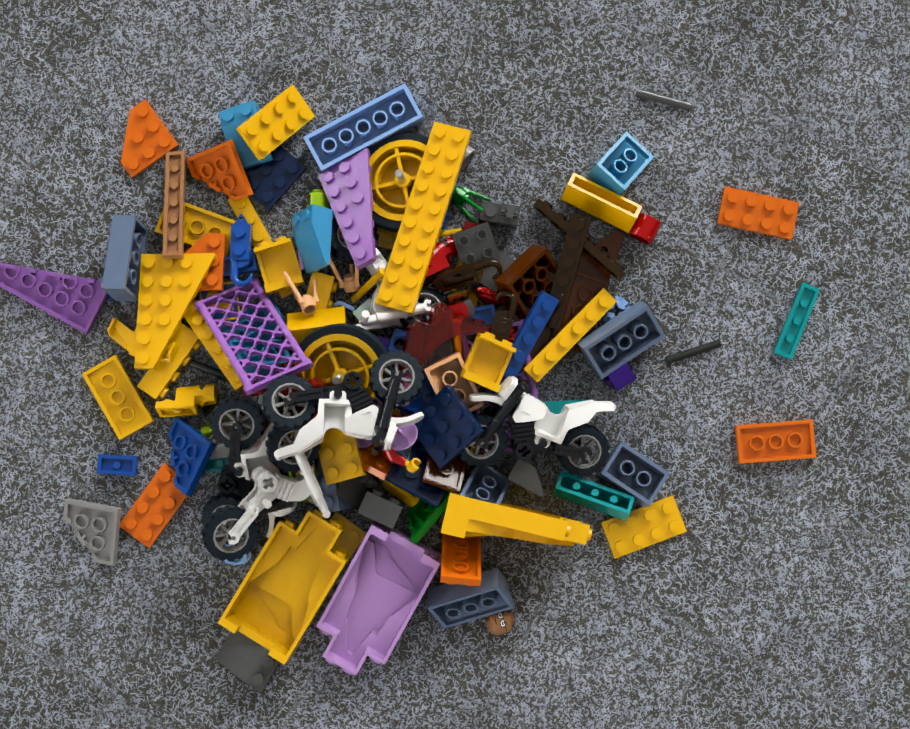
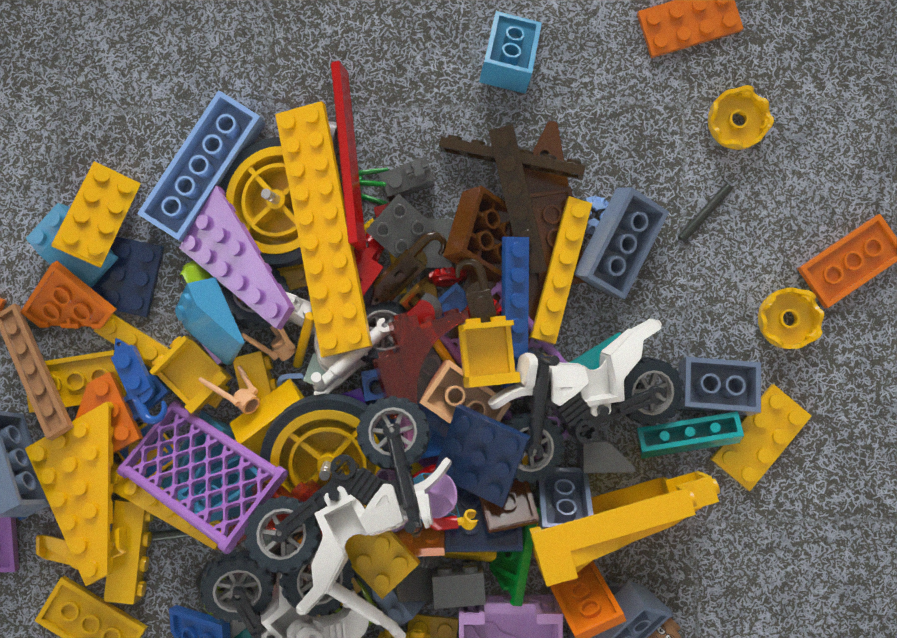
camera: 25 degrees left, 0 degrees up
yellow plate [155,382,218,417] -> none
yellow brick [560,173,642,233] -> none
dark purple brick [603,363,637,391] -> none
red piece [629,213,661,245] -> none
teal plate [772,282,820,360] -> none
none -> red tile [331,60,367,251]
none -> yellow plate [707,85,774,150]
none -> yellow plate [758,287,824,349]

